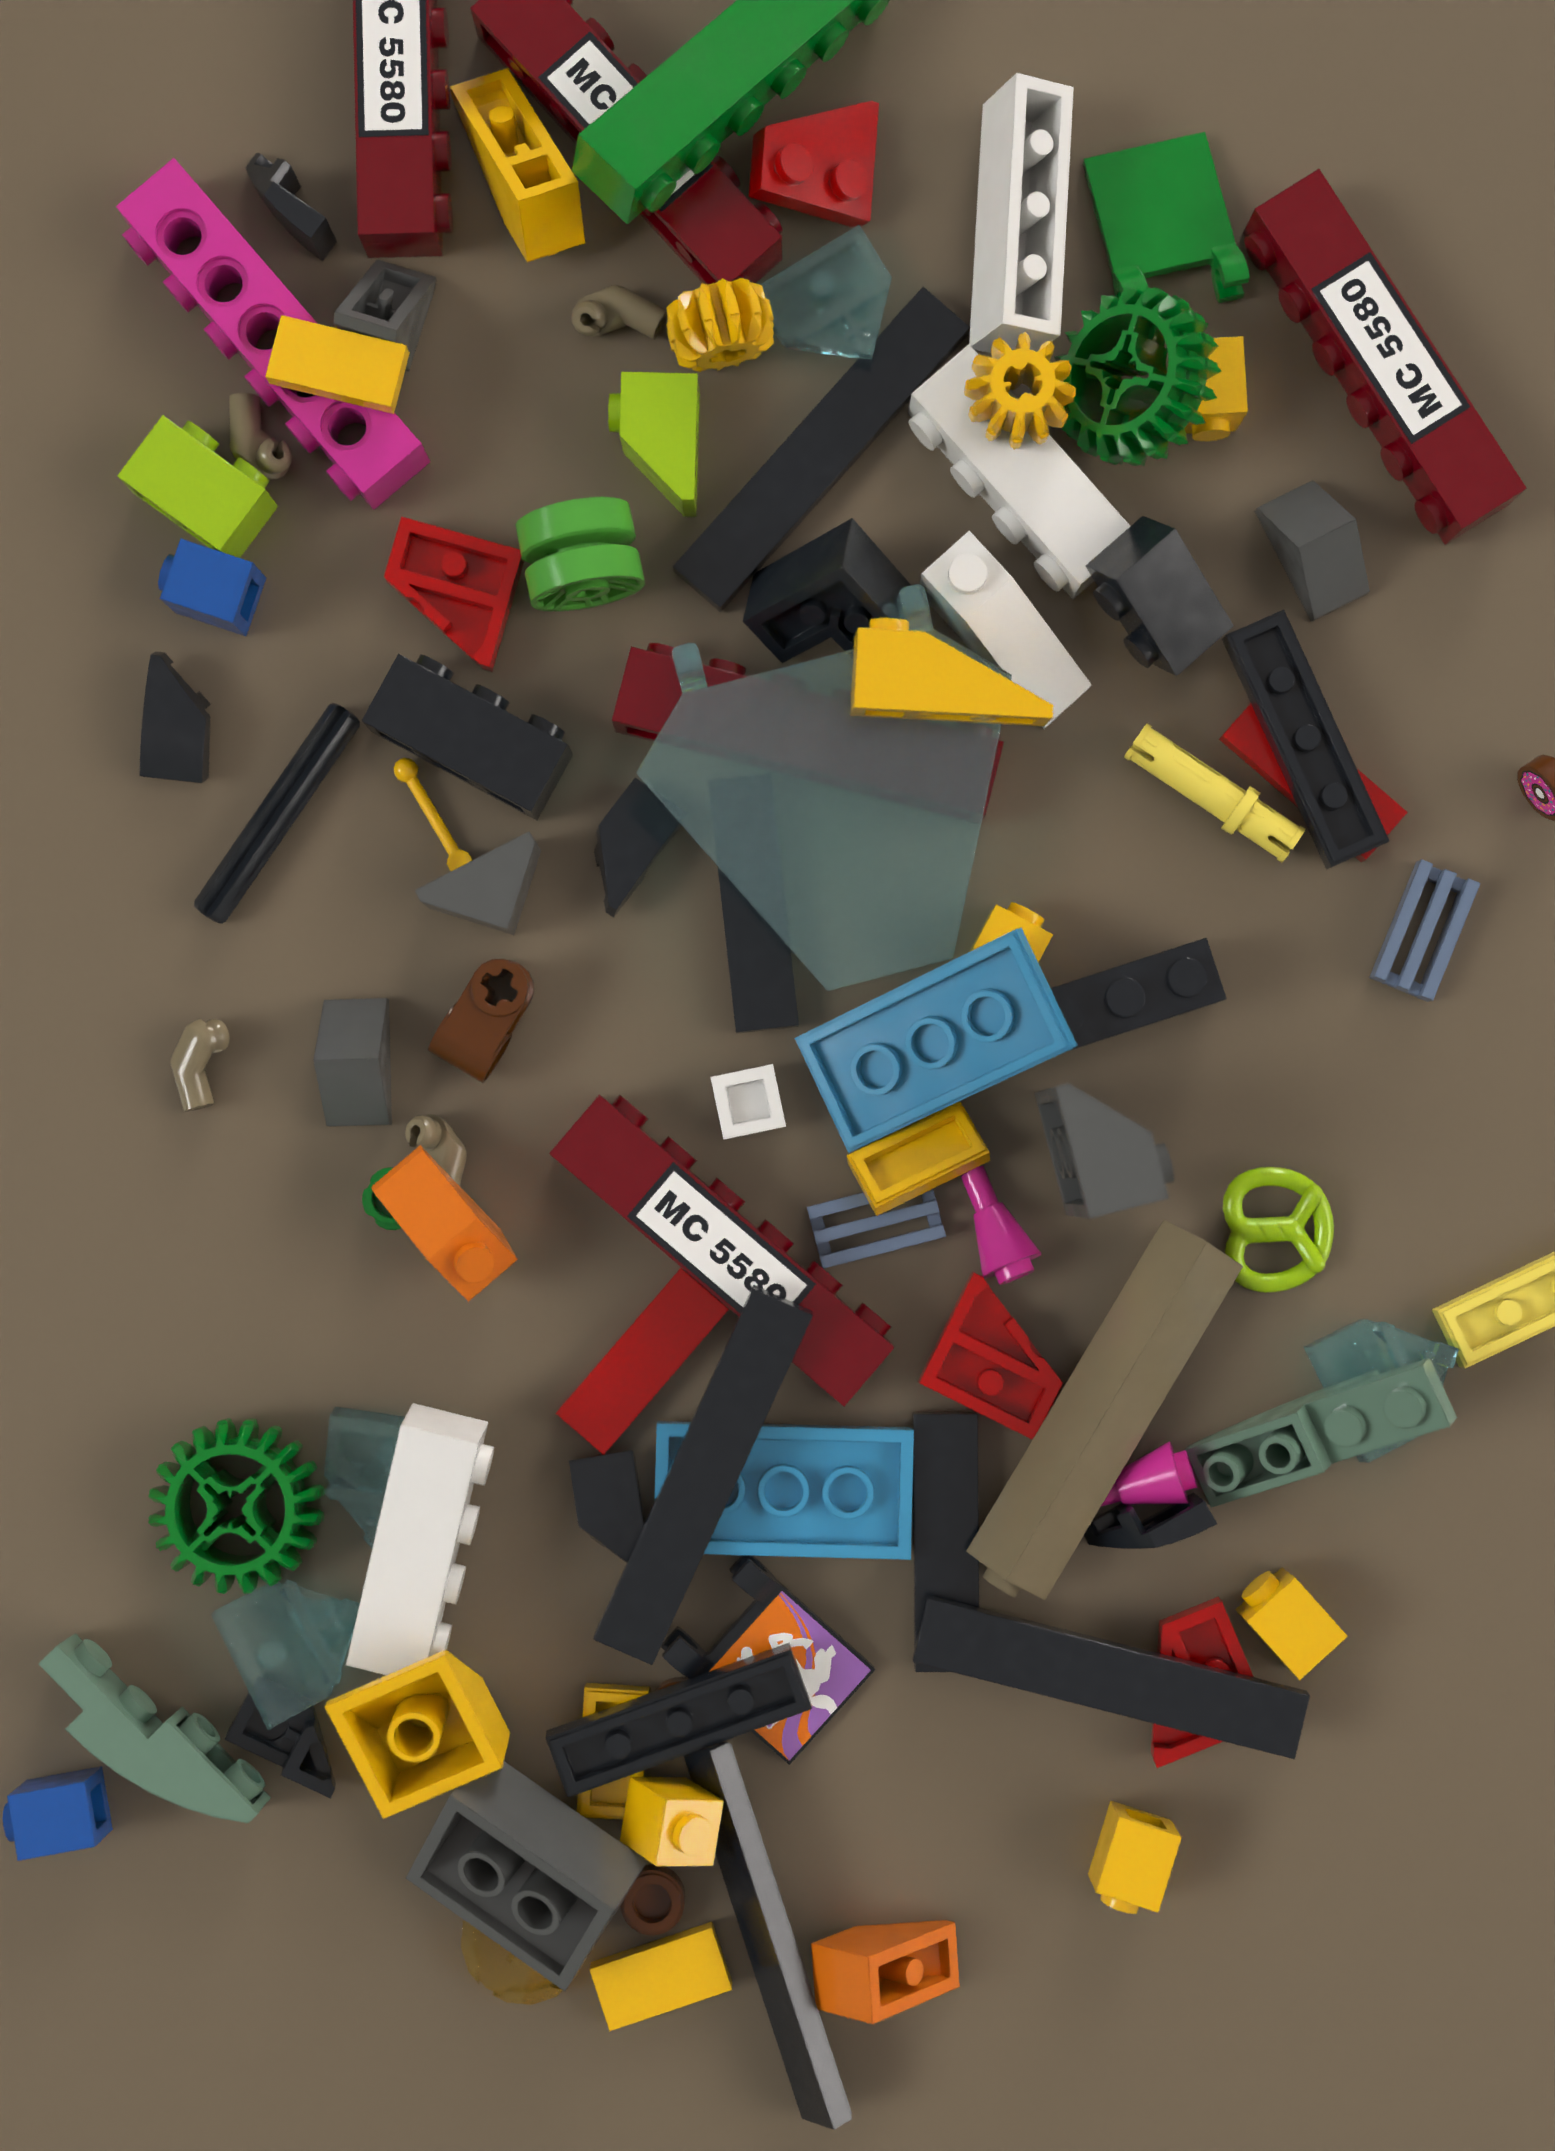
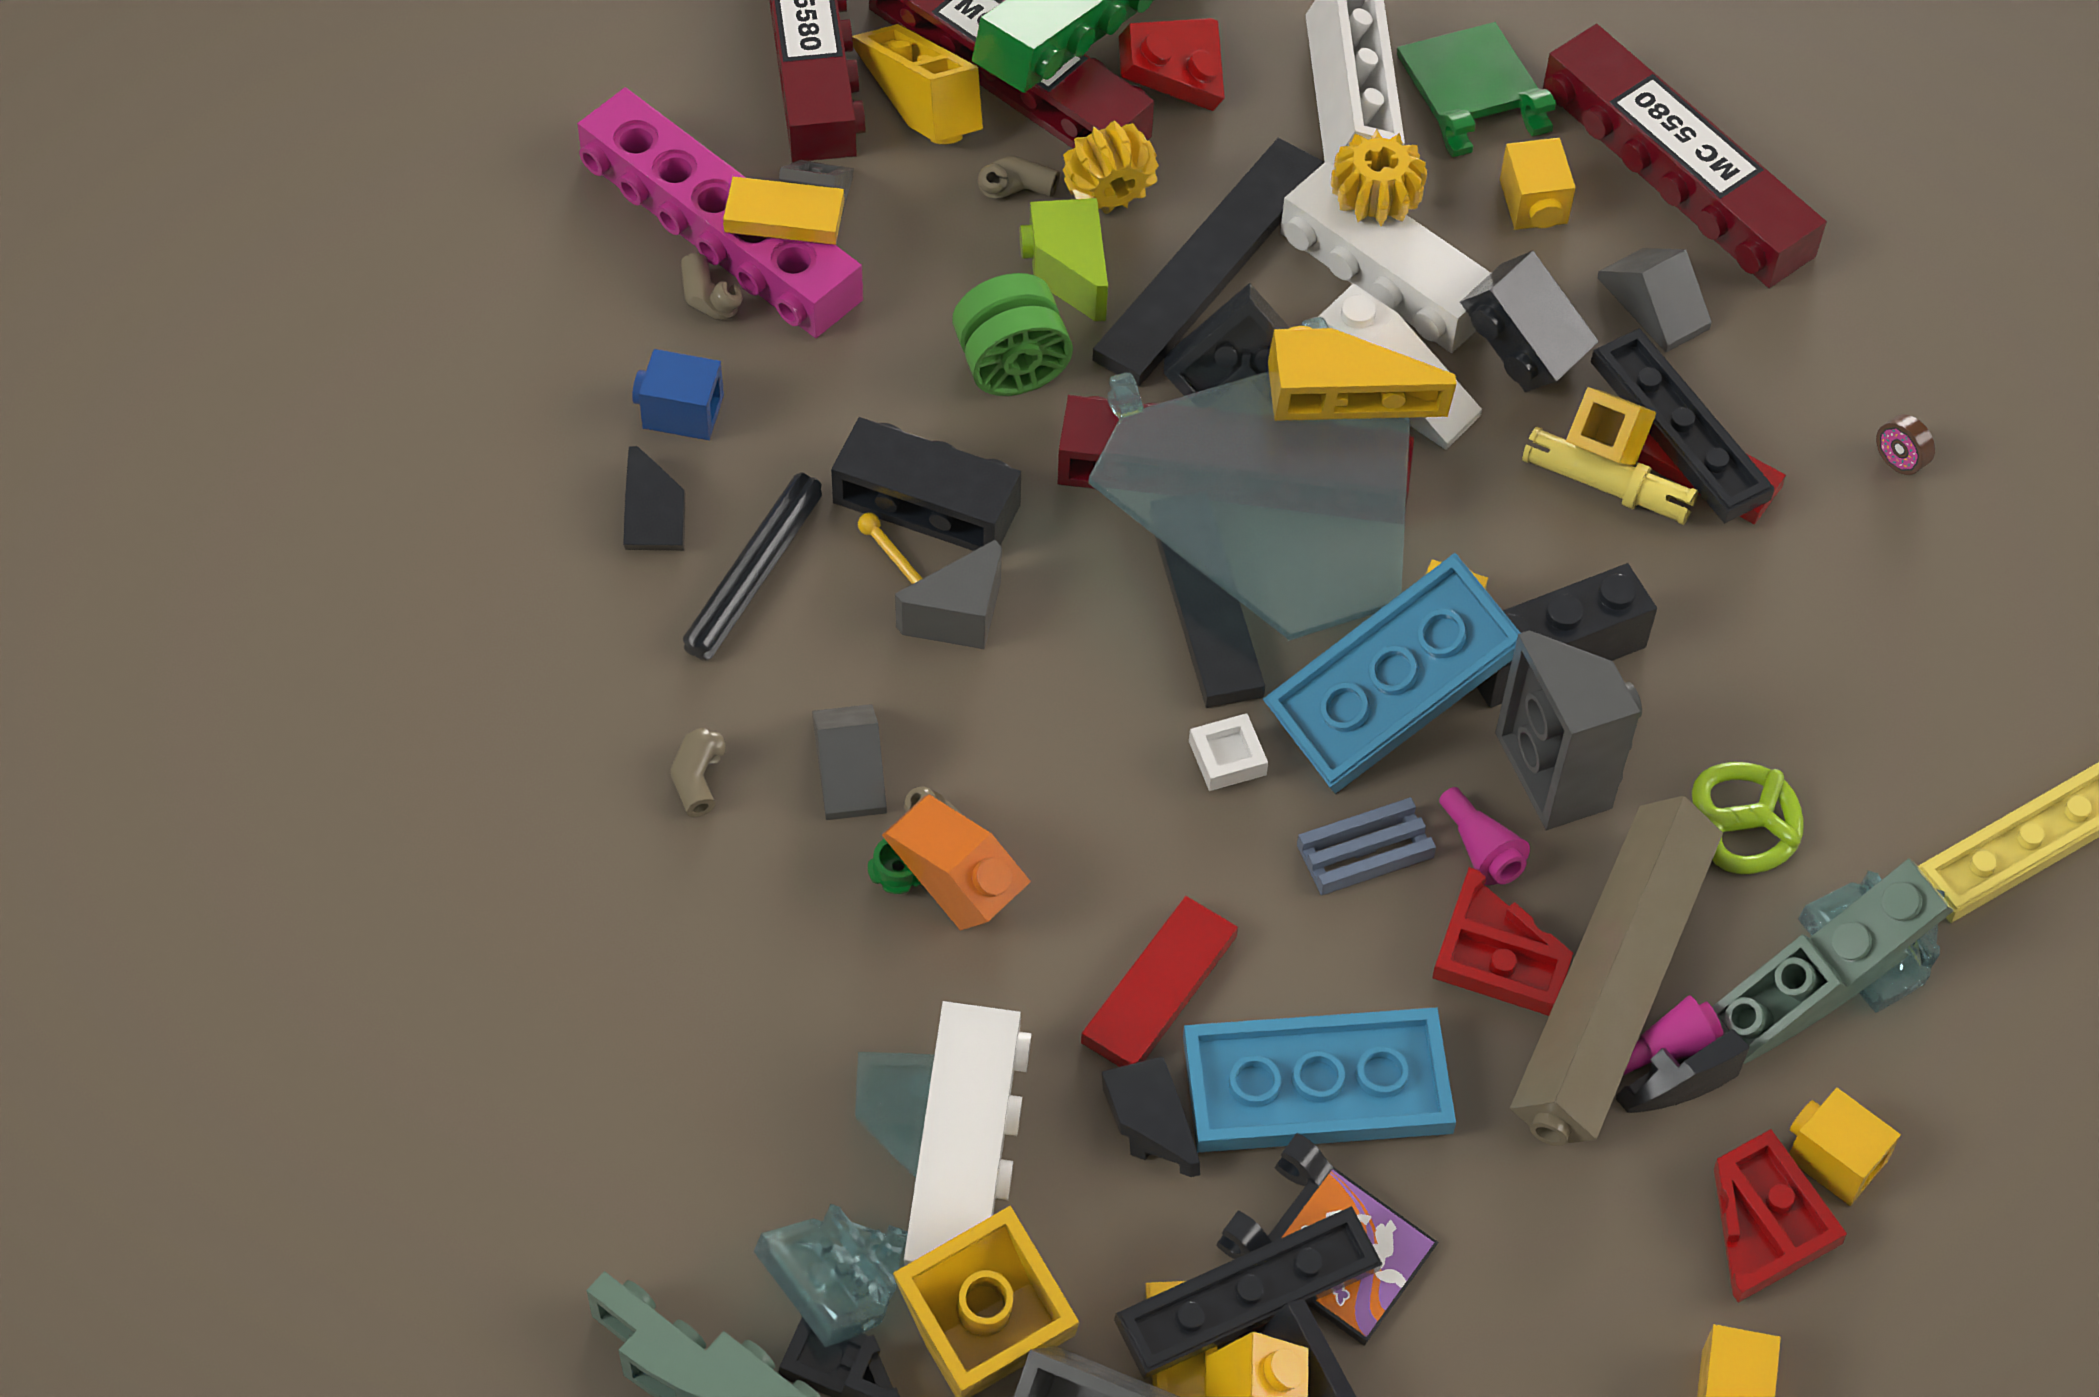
camera: 10 degrees left, 30 degrees down
lime brick [117,415,278,558] -> none
green gear [148,1418,325,1594] -> none
black slope [245,153,337,261] -> none
red wing [384,516,524,672] -> none
reddish brown piece [428,959,534,1083] -> none
dark red brick [549,1094,895,1407] -> none
black tile [593,1285,813,1665] -> none
black slope [594,777,687,918] -> none
clear light blue slope [760,225,892,360] -> none
yellow tile [847,1101,990,1216] -> none
black tile [912,1412,979,1672] -> none
black tile [913,1595,1310,1759] -> none
green gear [1054,287,1222,466] -> none
sand blue tile [1369,859,1481,1002] -> none
none -> yellow brick [1565,387,1657,466]

